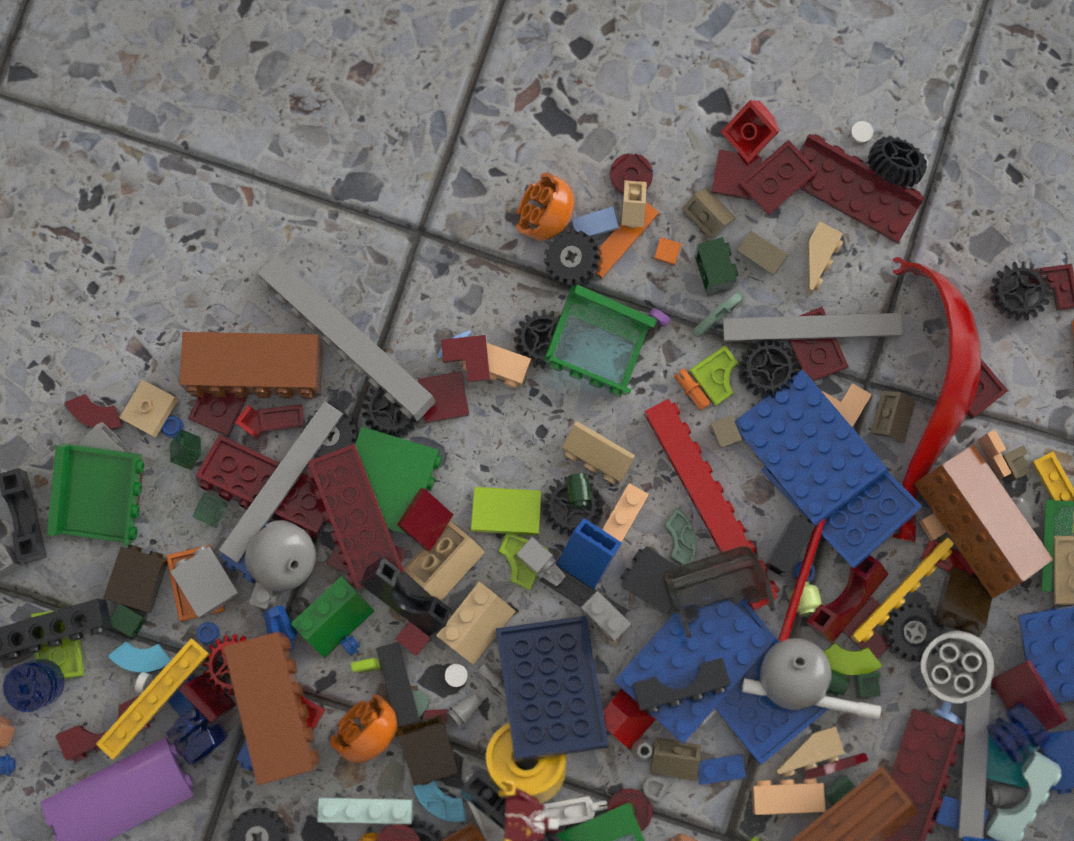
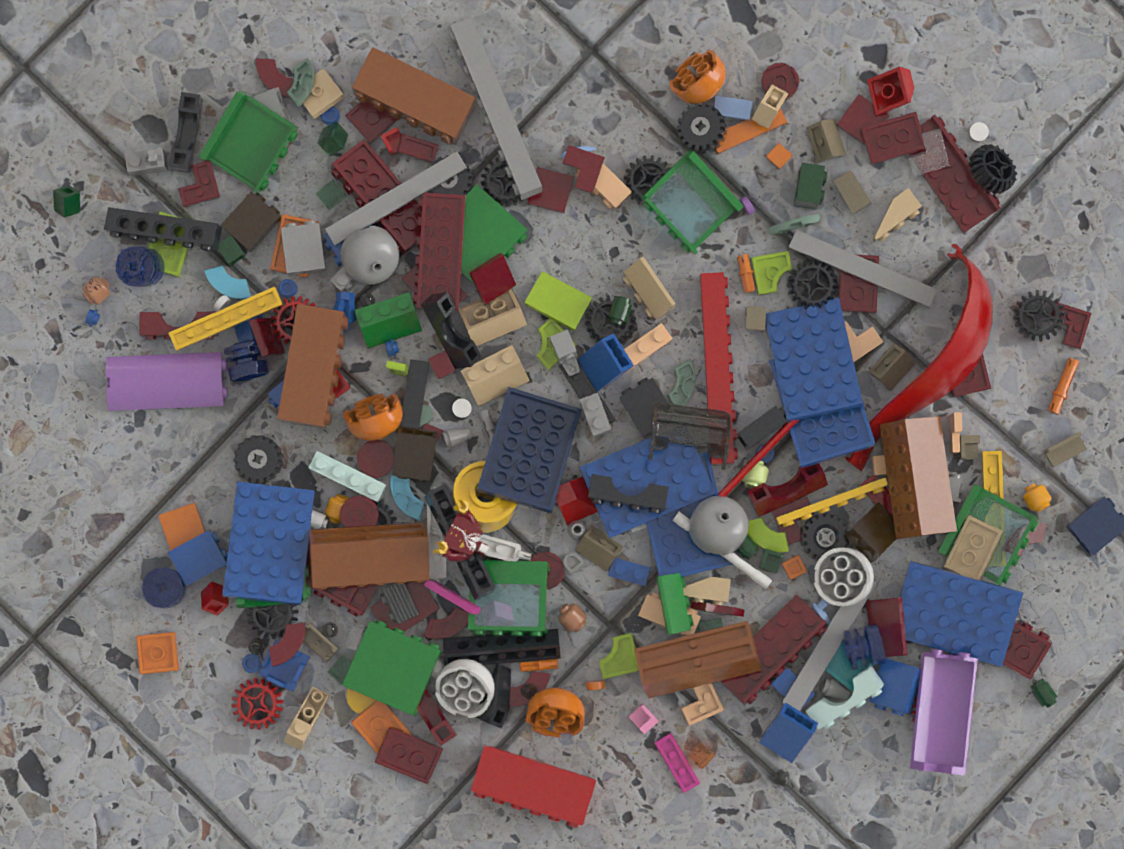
camera: 20 degrees right, 5 degrees up
none -> dark red tile [178,160,220,208]
none -> sand green tile [287,58,315,107]
none -> dark red tile [357,440,395,478]
none -> green slope [656,573,694,635]
none -> orange tile [781,555,807,580]
none -> clear tile [908,129,950,177]

